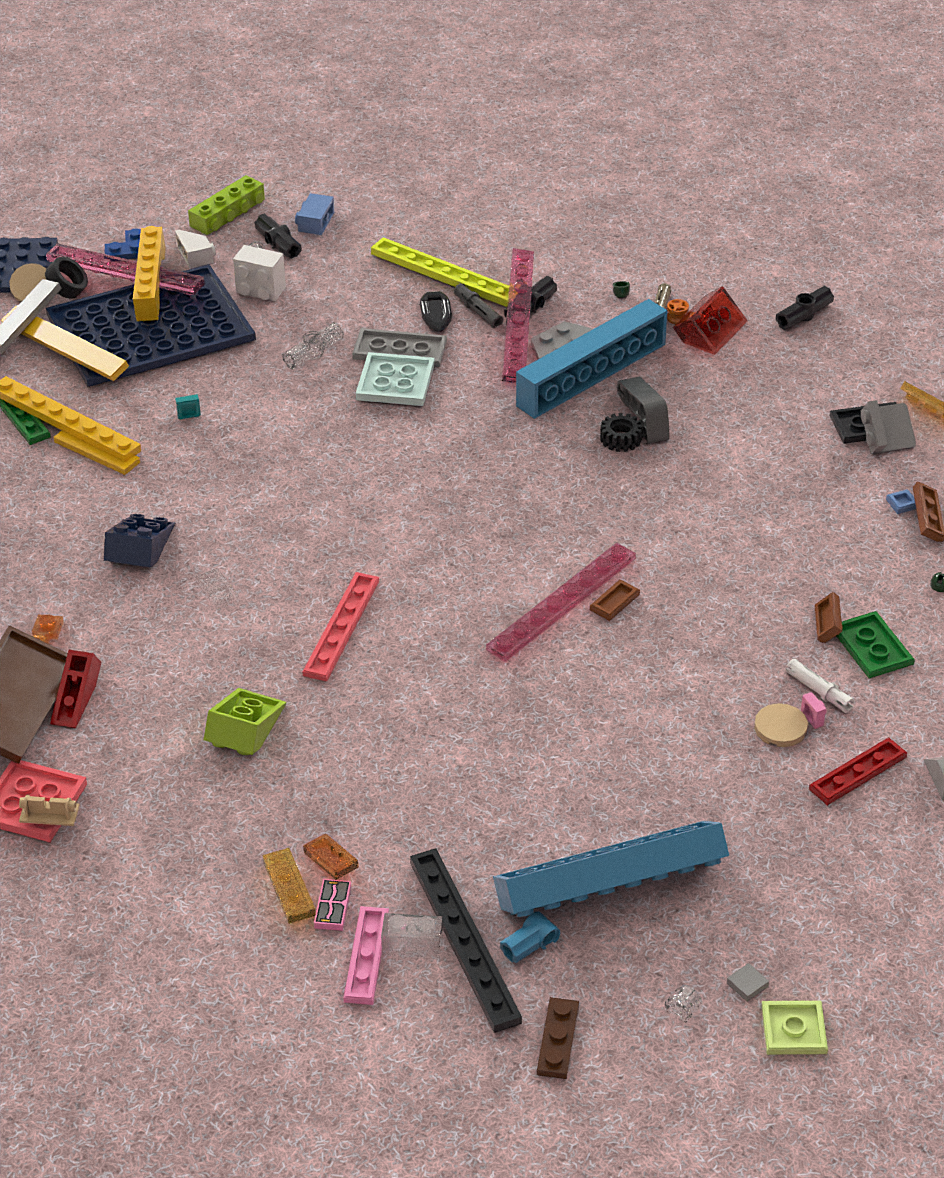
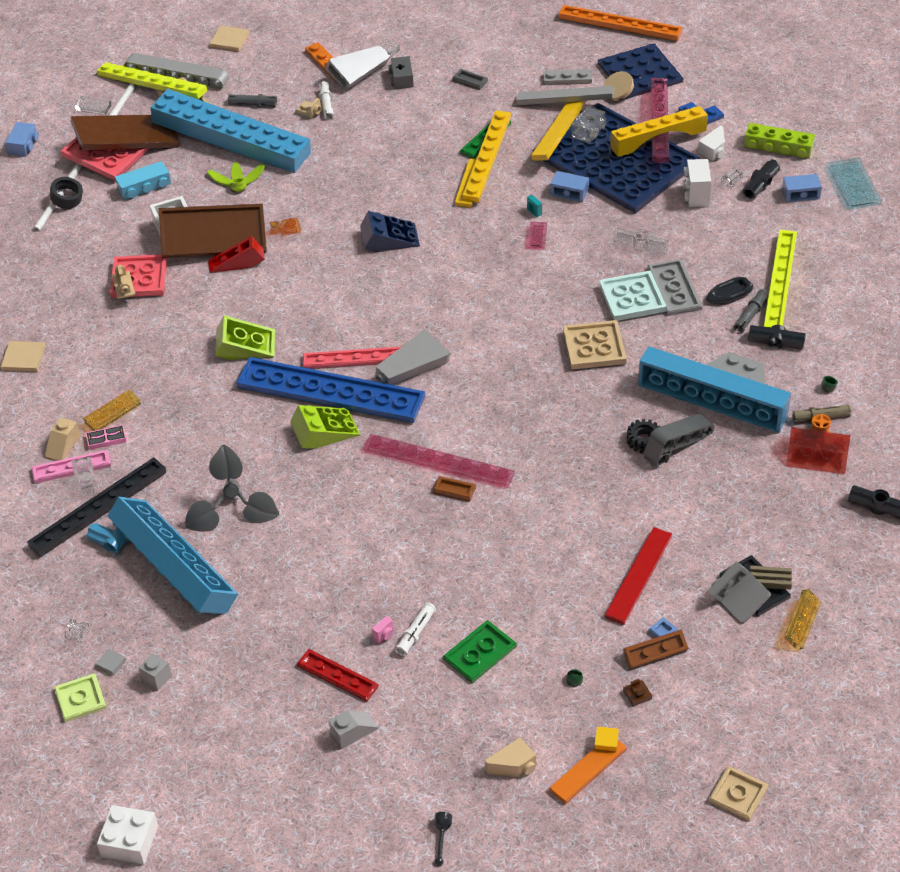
camera: 70 degrees right, 5 degrees up
black tyre [45,257,88,299] -> none
clear orange plate [303,833,359,880] -> none
clear pink plate [502,248,534,383] -> none
reddish brown plate [537,997,579,1079] -> none
tan tile [754,703,808,747] -> none
dark orange tile [815,592,842,643] -> none
none -> tan tile [1,341,46,372]
none -> tan slope [45,417,80,461]
none -> light grey brick [138,653,172,691]
none -> dark grey plant [185,444,279,532]
none -> blue plate [236,357,425,423]
none -> lime slope [290,405,360,449]
none -> light grey slope [375,329,450,385]
none -> clear pink tile [528,221,548,249]
none -> medium blue brick [550,171,589,202]
none -> tan plate [563,320,627,370]
none -> clear brick [572,106,606,144]
none -> red tile [605,527,672,625]
none -> dark tan tile [750,566,792,590]
none -> clear light blue tile [826,157,882,210]

